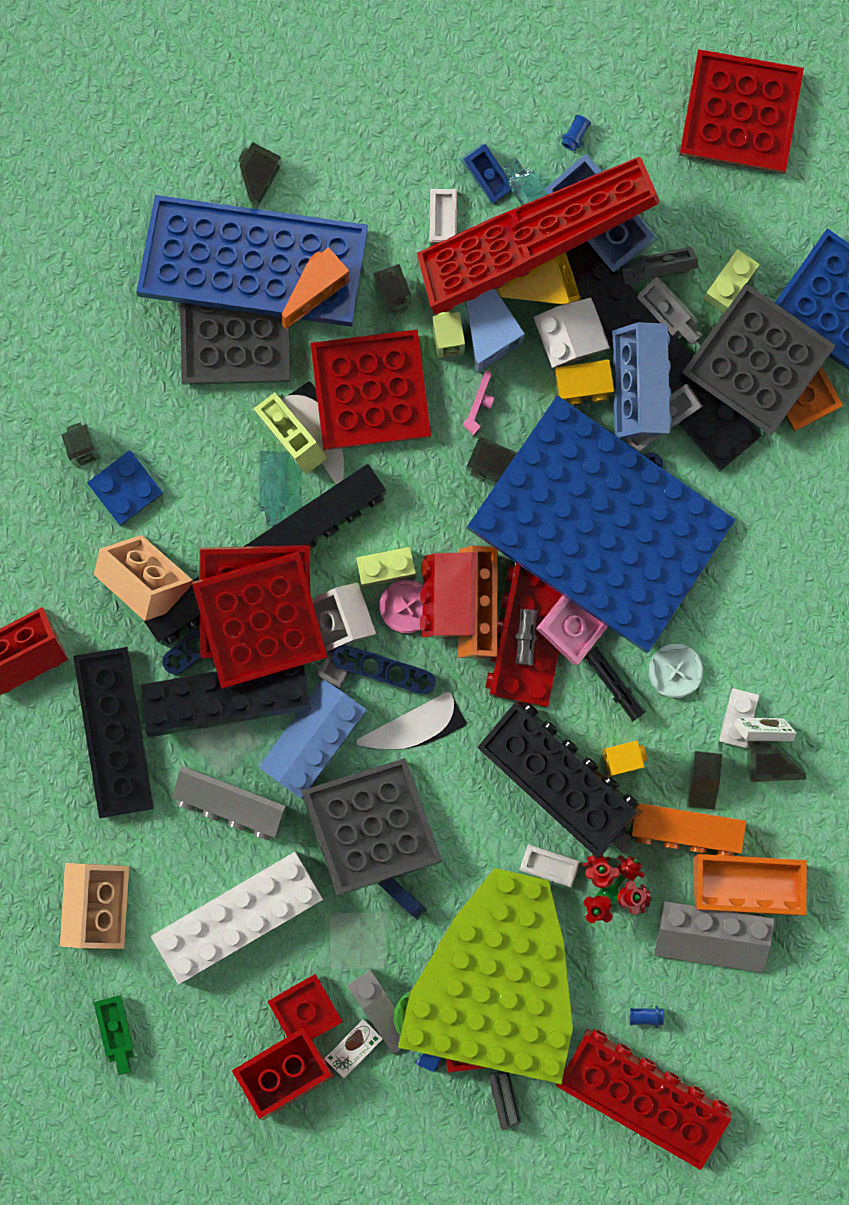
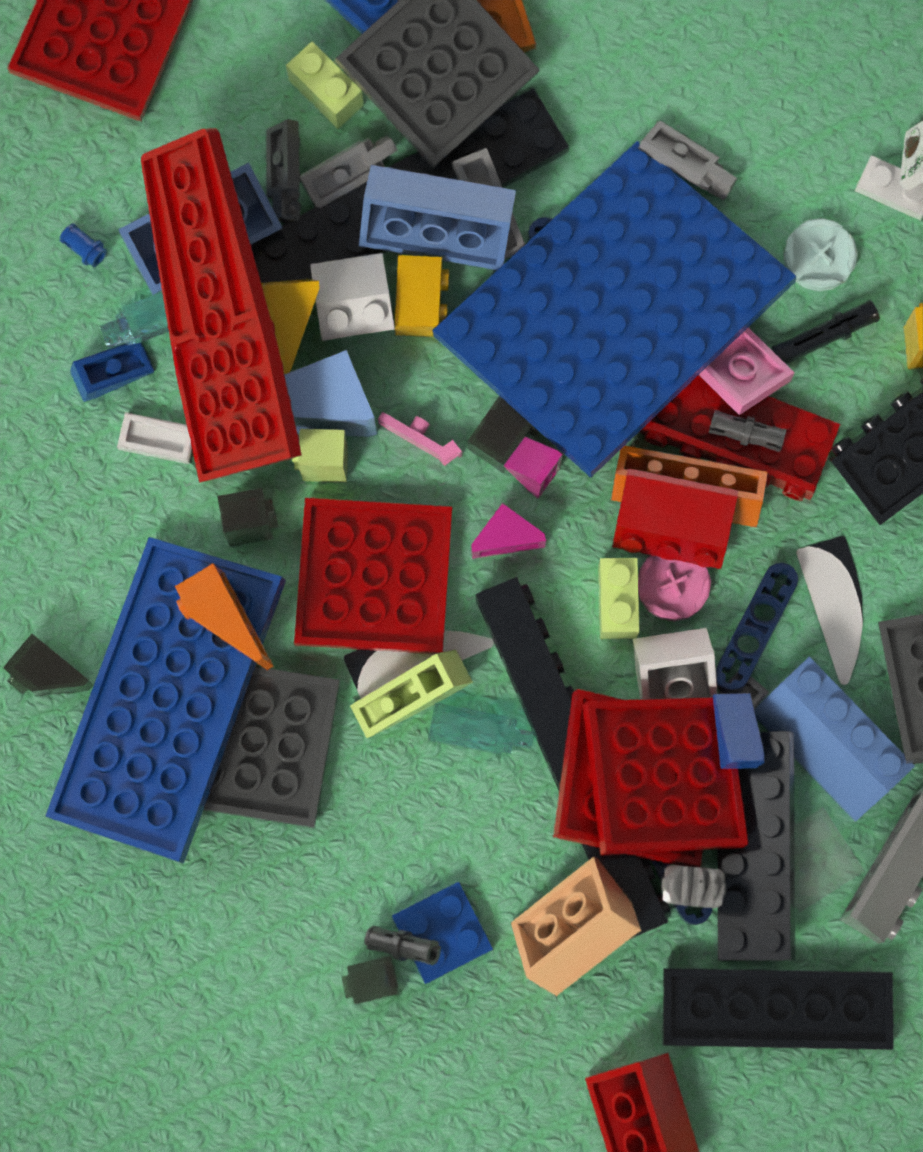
camera: 80 degrees left, 5 degrees down
none -> dark grey pin [364,926,441,965]
none -> dark pink slope [471,503,546,559]
none -> dark pink slope [504,437,563,499]
none -> light grey hinge [638,121,737,200]
none -> light grey gear [661,865,726,908]
none -> blue slope [713,693,765,769]

